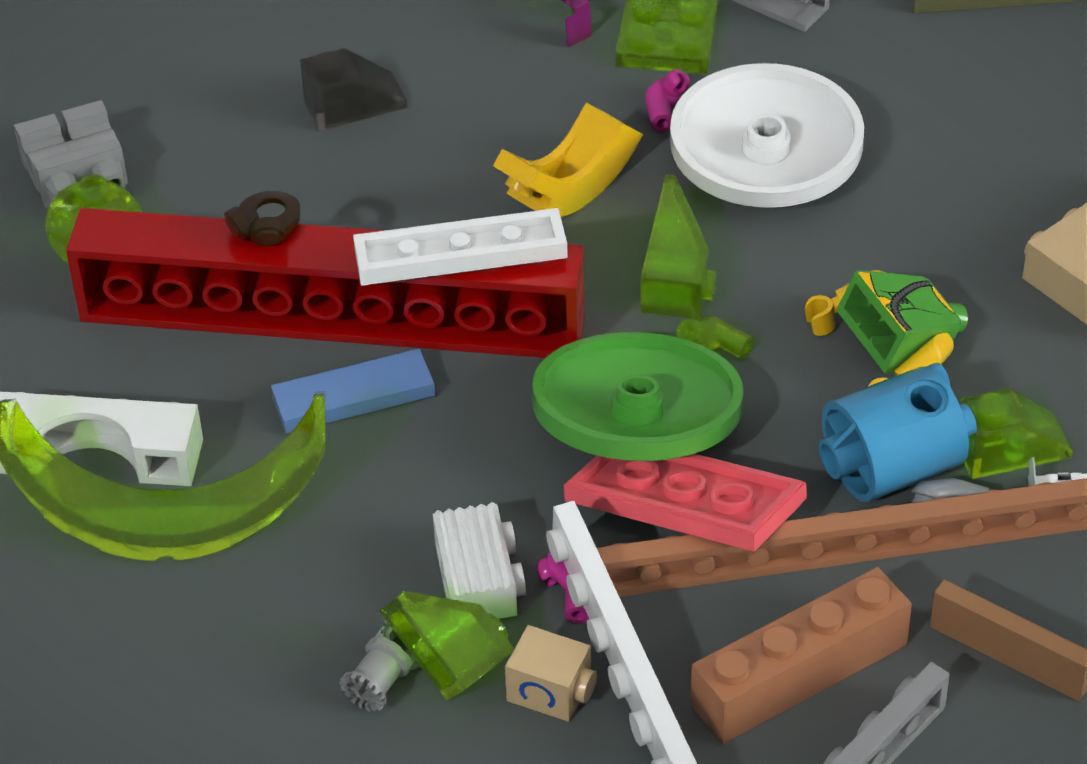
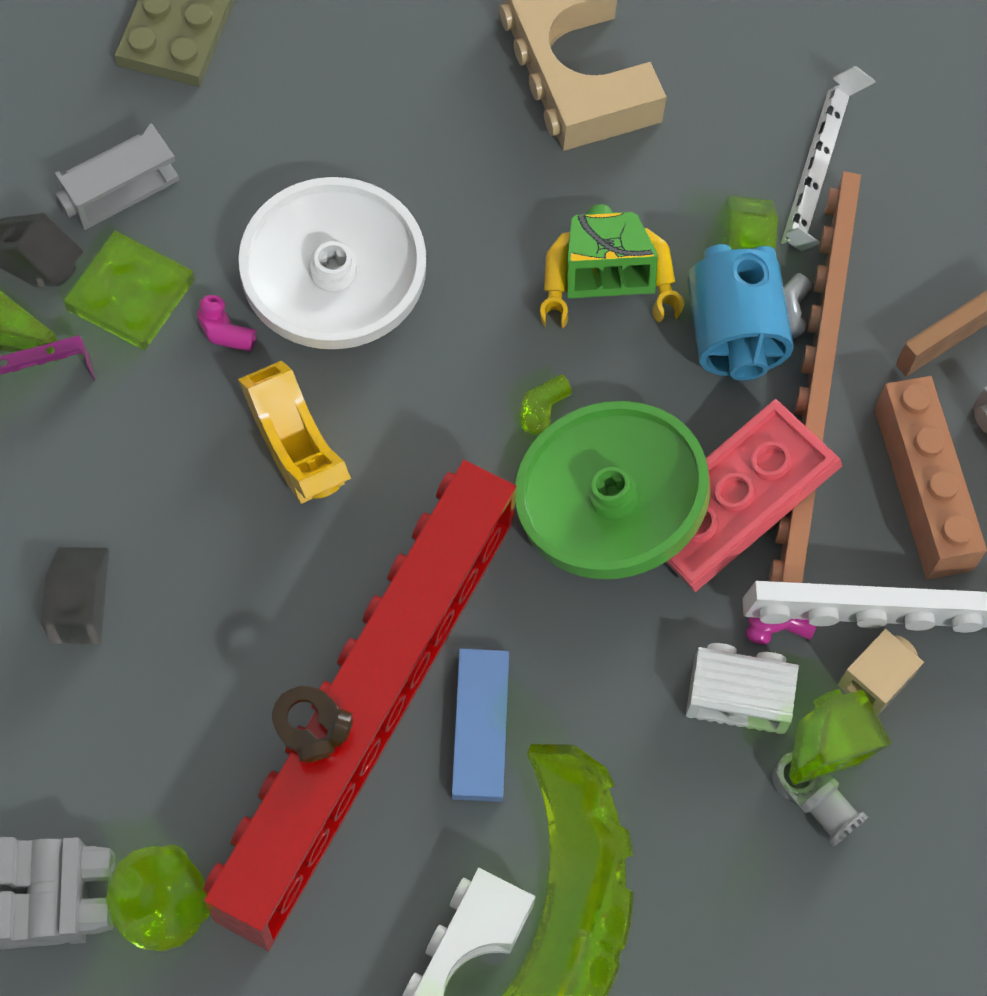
camera: 75 degrees left, 20 degrees up
white plate [353,208,568,286] -> none
clear neon green slope [641,174,717,320] -> none

